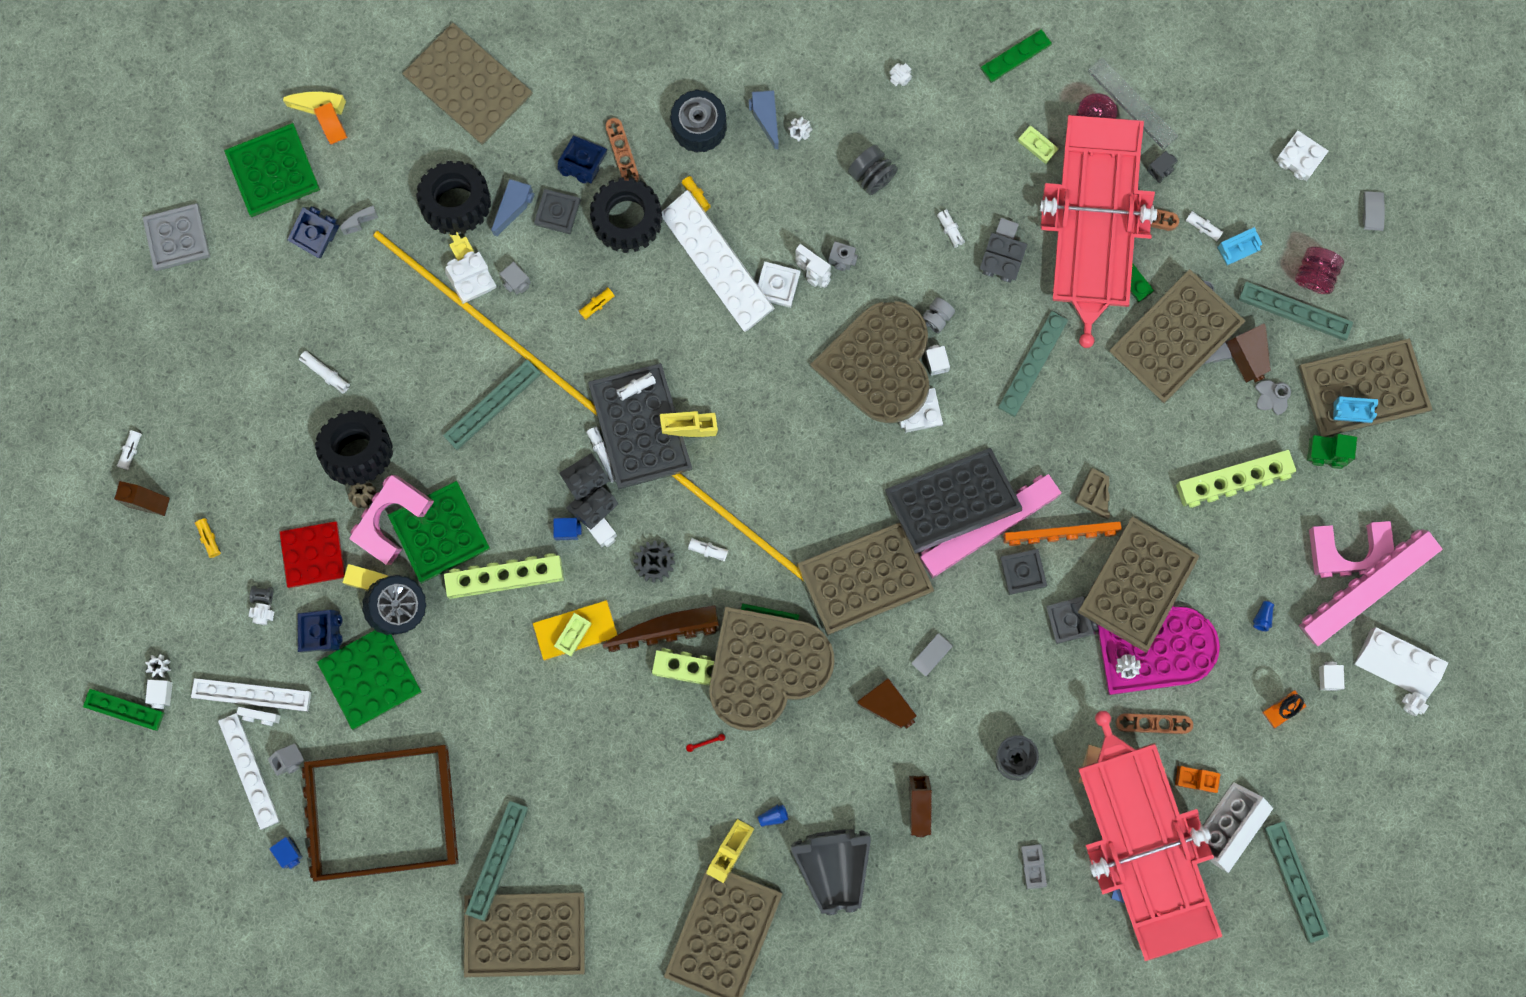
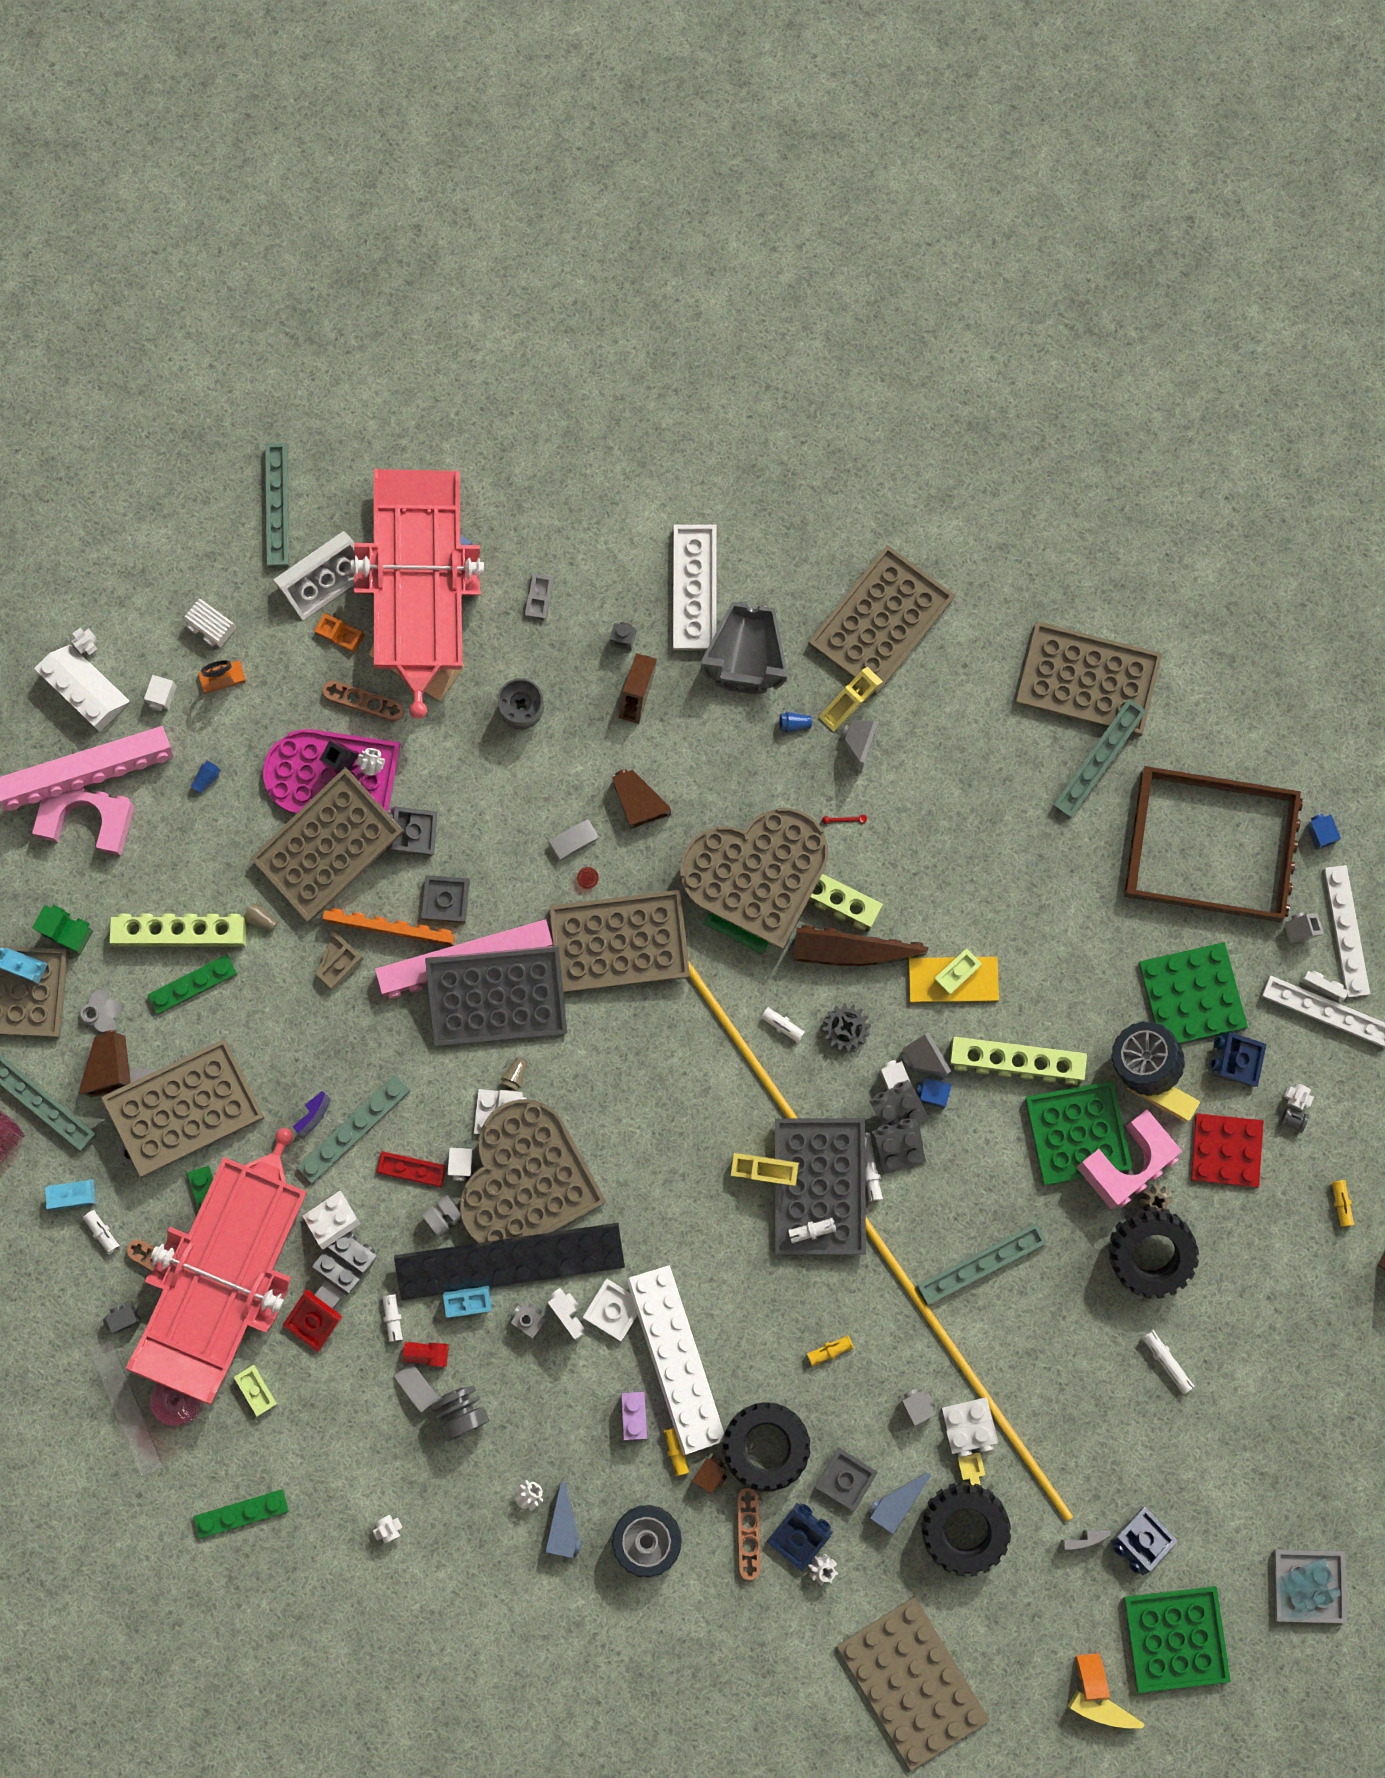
camera: 165 degrees left, 0 degrees up
none -> green plate [147,954,238,1015]
none -> white brick [184,599,236,648]
none -> dark tan cone [244,903,278,932]
none -> red plate [282,1290,343,1352]
none -> dark purple slope [292,1091,331,1138]
none -> white plate [303,1191,361,1249]
none -> black brick [319,740,359,771]
none -> red tile [376,1151,447,1188]
none -> black plate [394,1222,625,1300]
none -> light grey slope [394,1362,439,1413]
none -> red piece [402,1342,449,1367]
none -> medium azure hinge [443,1286,492,1318]
none -> dark tan cone [500,1058,528,1091]
none -> clear red plate [577,867,599,889]
none -> dark grey brick [610,622,637,651]
none -> lavender brick [621,1392,647,1440]
none -> white plate [673,525,716,651]
none -> reddish brown brick [692,1456,727,1494]
none -> white gear [808,1554,838,1586]
none -> light grey slope [842,720,878,773]
none -> light grey slope [901,1032,951,1079]
none -> clear light blue plate [1281,1558,1341,1614]

